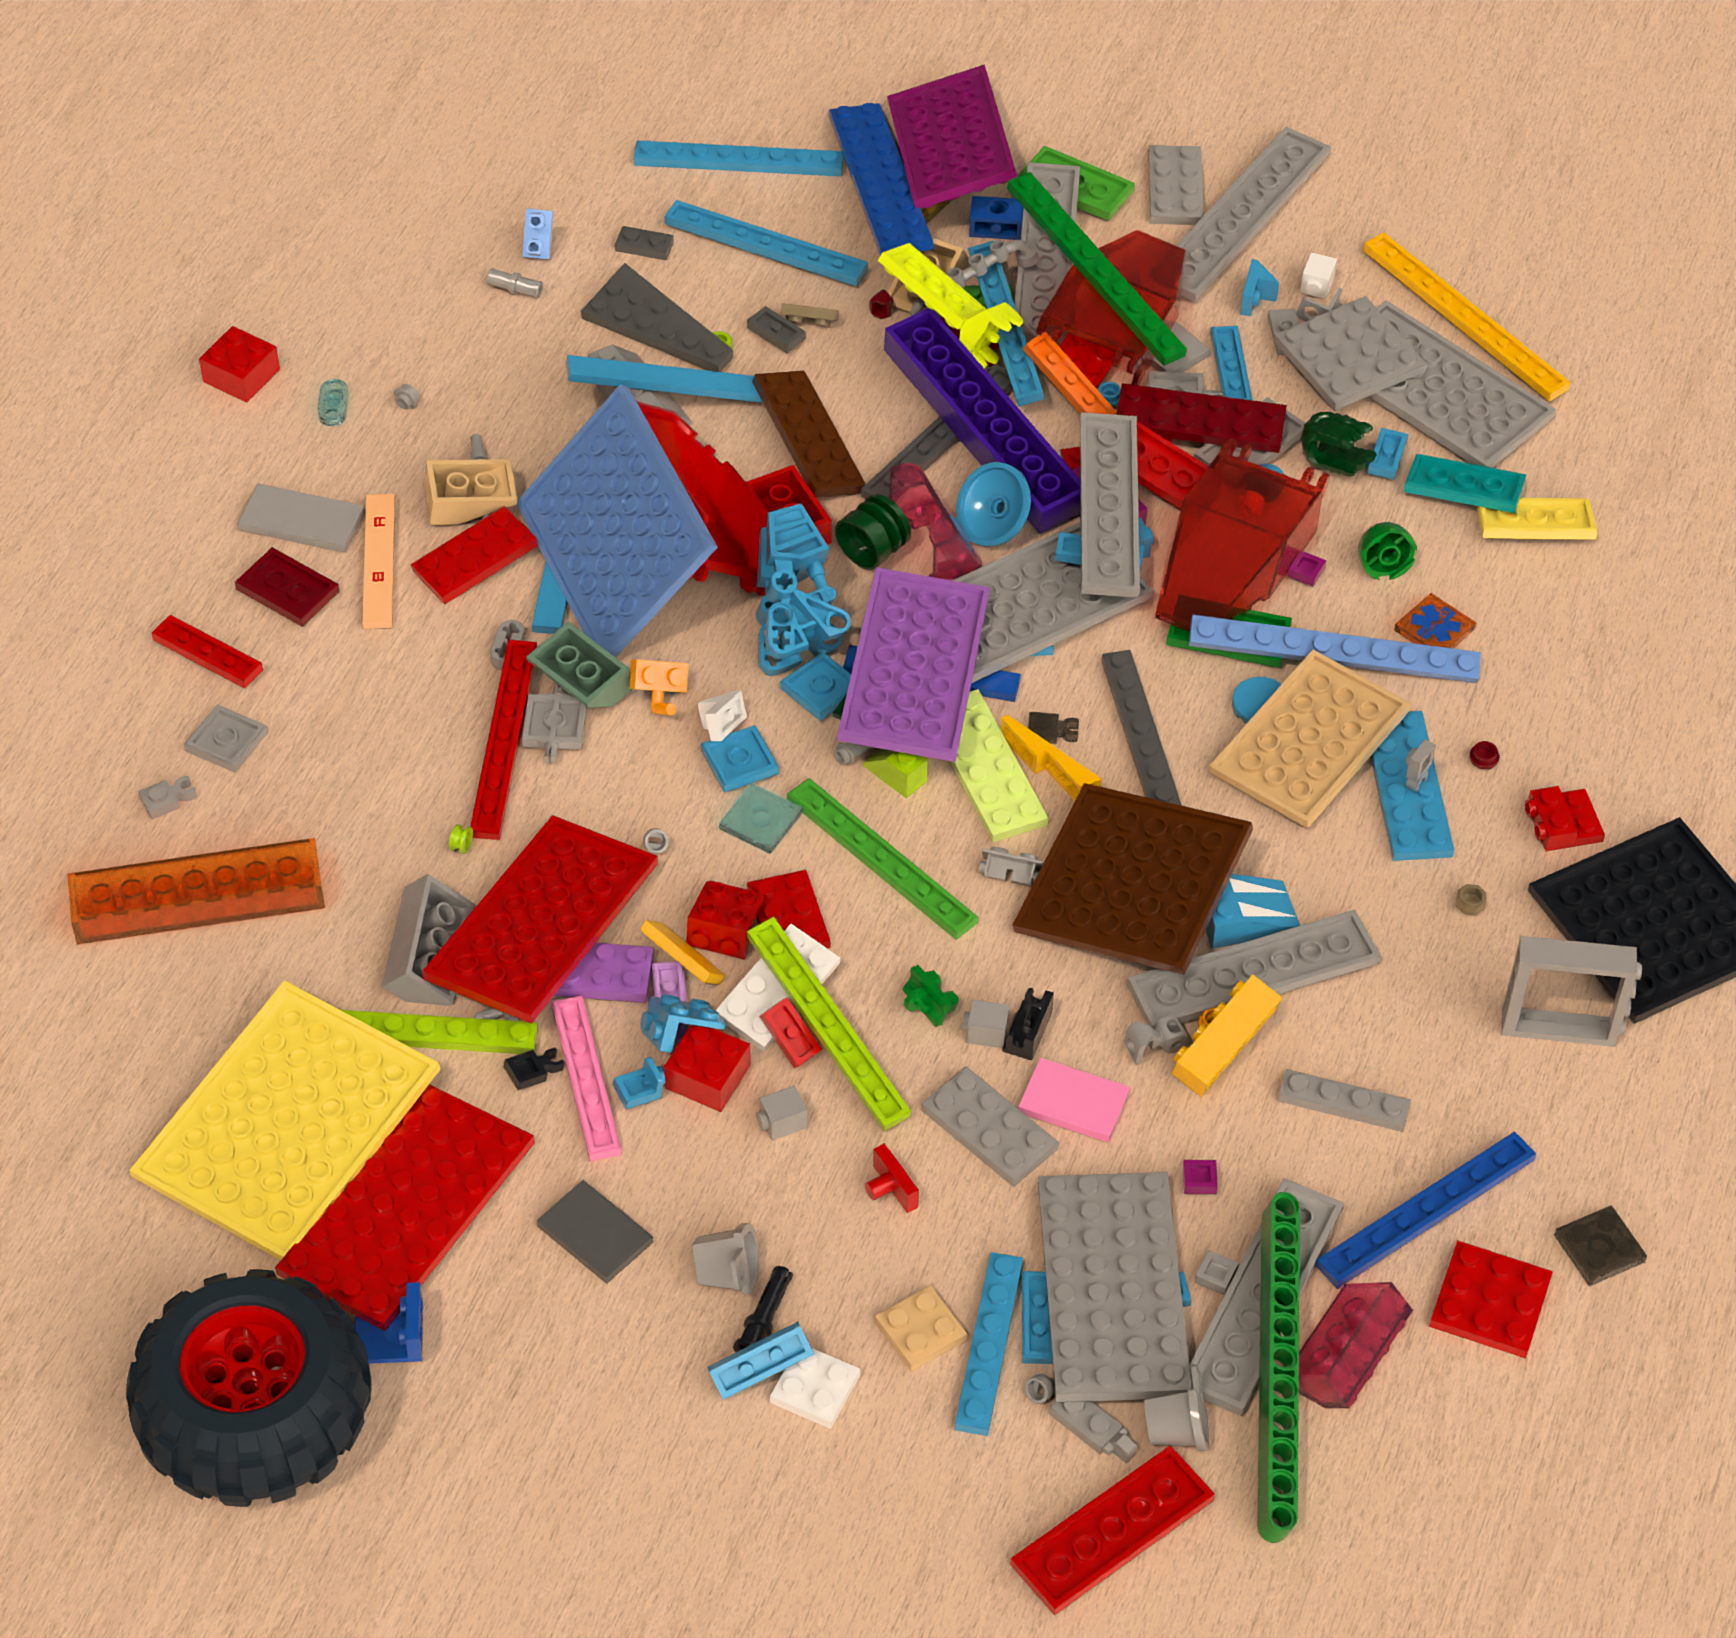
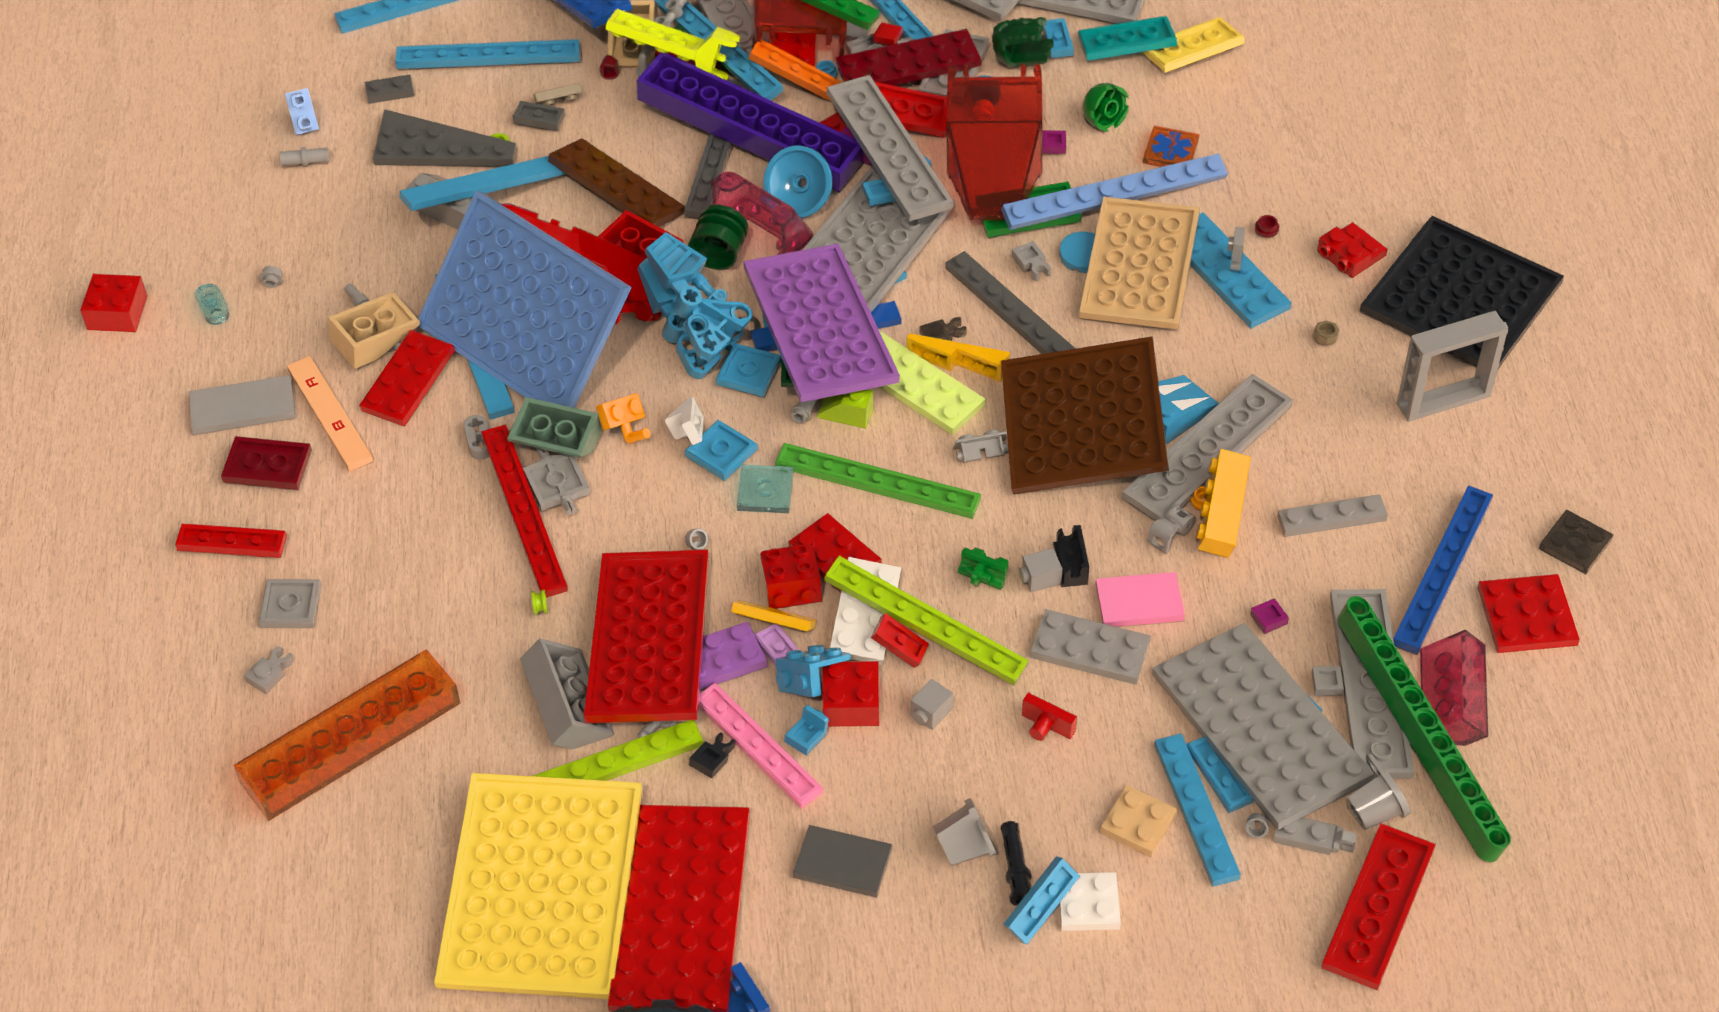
camera: 25 degrees left, 0 degrees up
none -> red tile [873,22,903,45]
none -> light grey plate [1012,241,1050,281]

